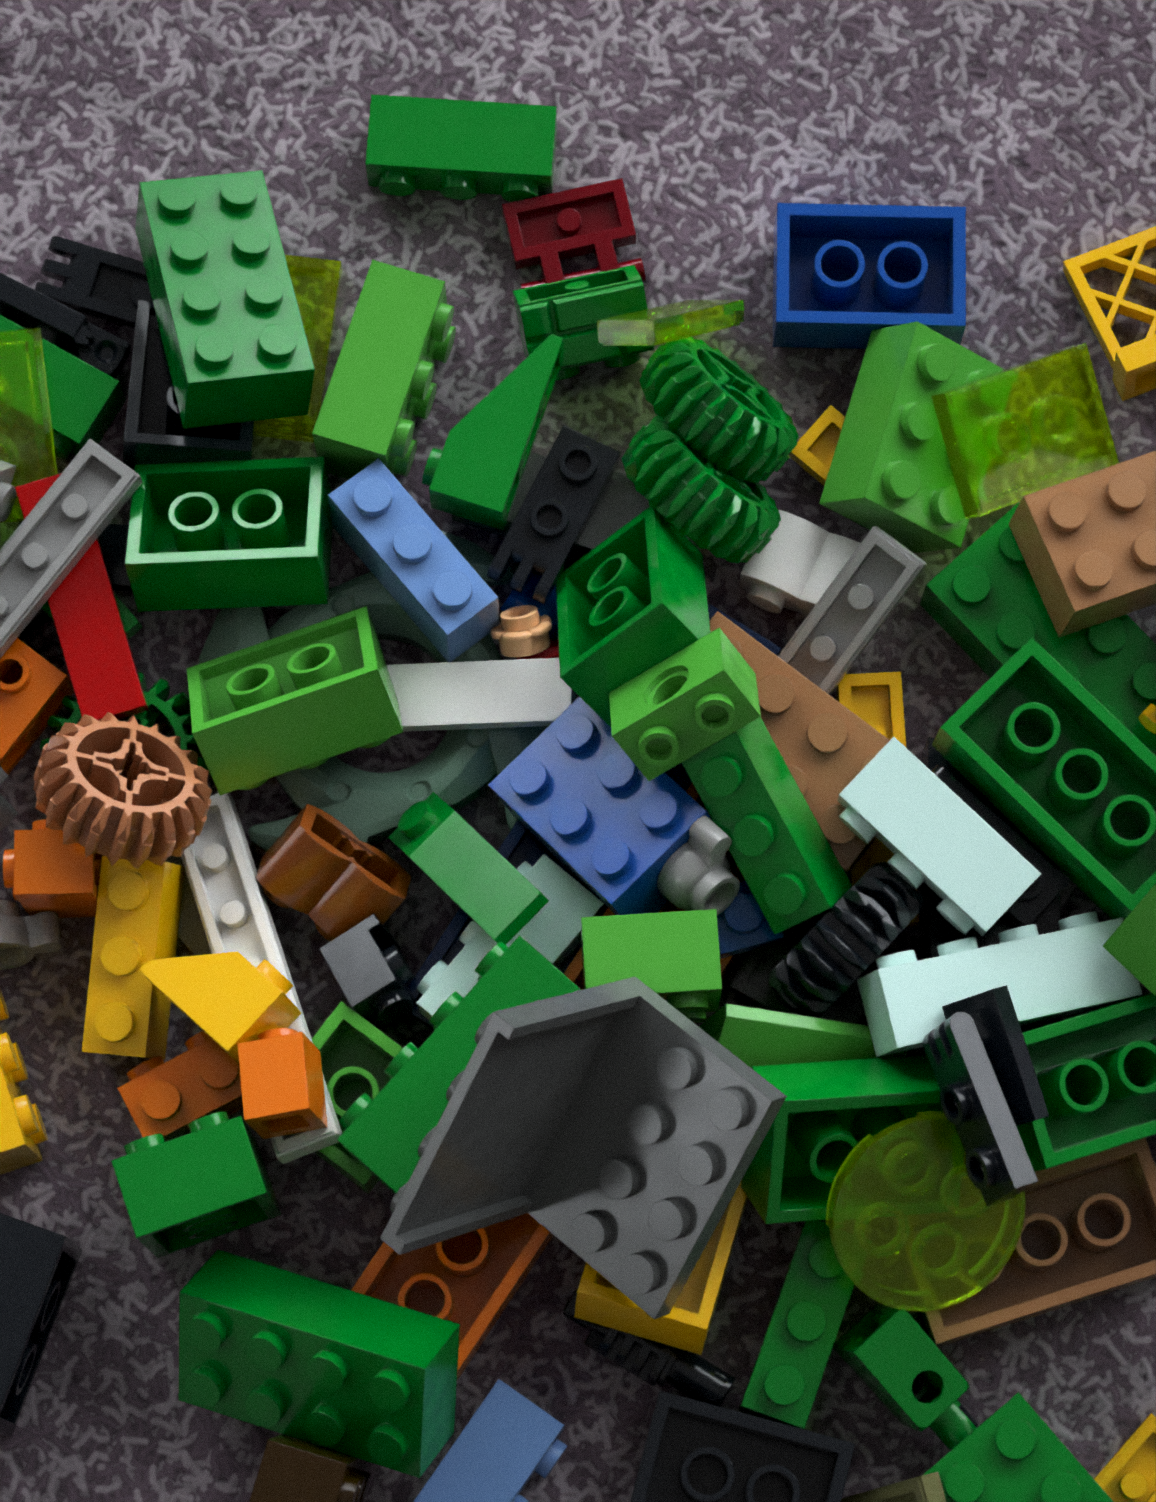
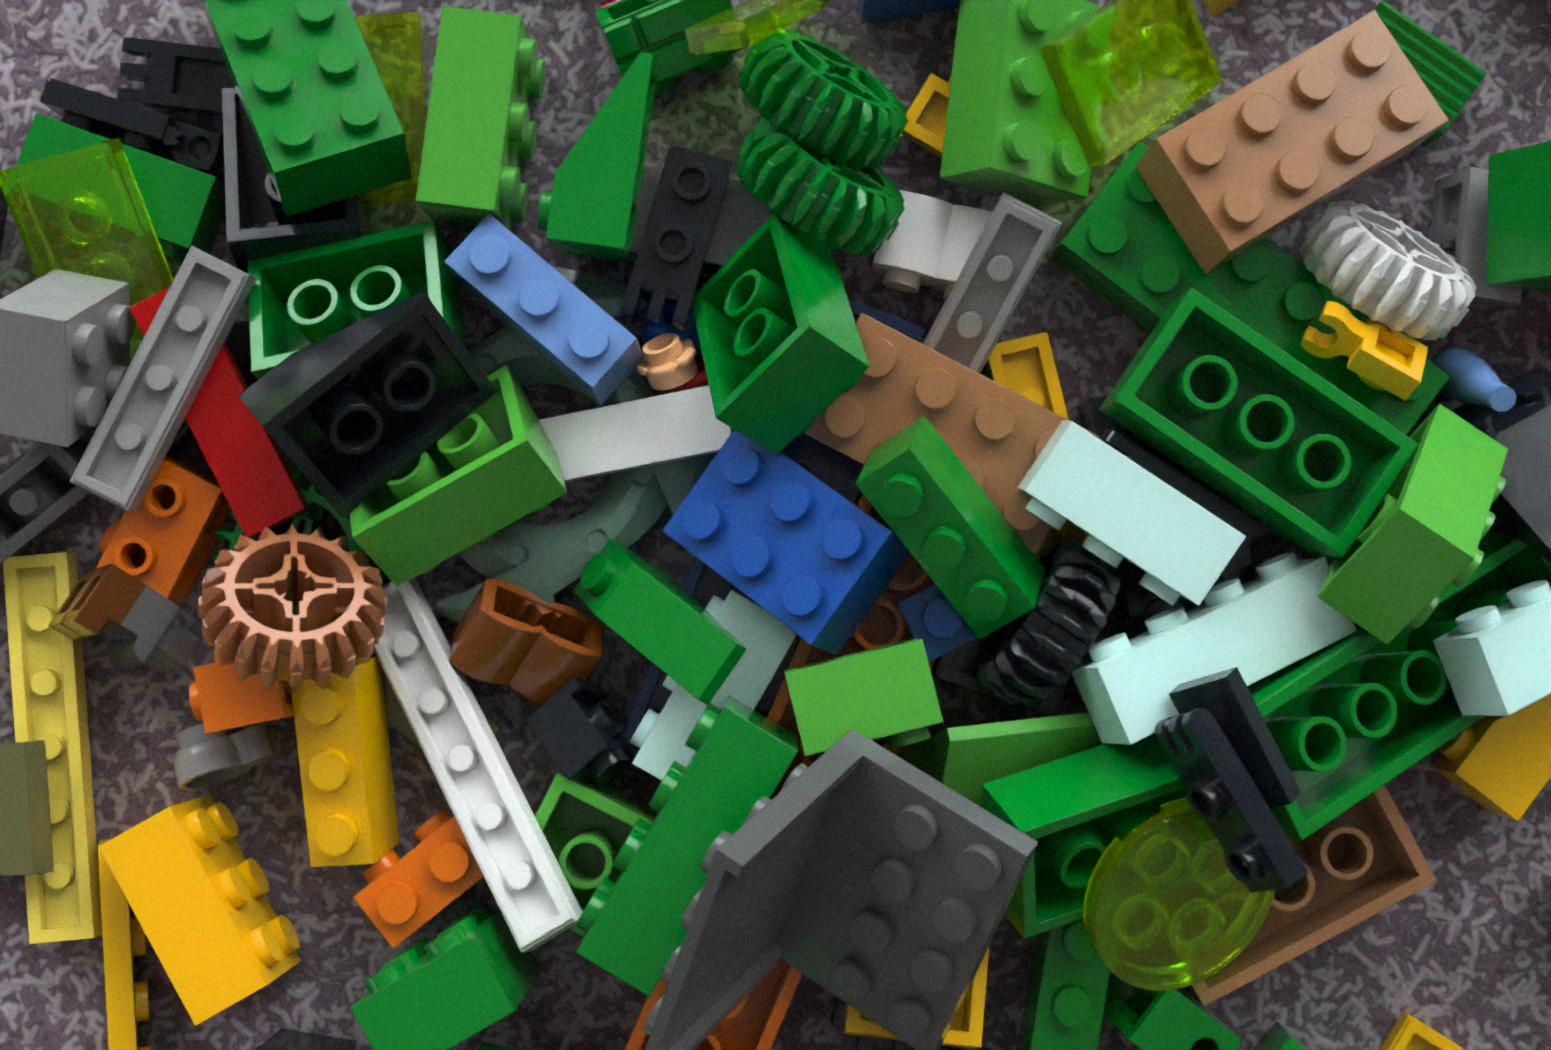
camera: 10 degrees left, 10 degrees up
yellow slope [139,951,301,1063] -> none
orange brick [237,1028,328,1139] -> none
bright green brick [609,628,761,781] -> none
light grey piece [657,816,740,916] -> none
none -> black slope [238,291,498,517]

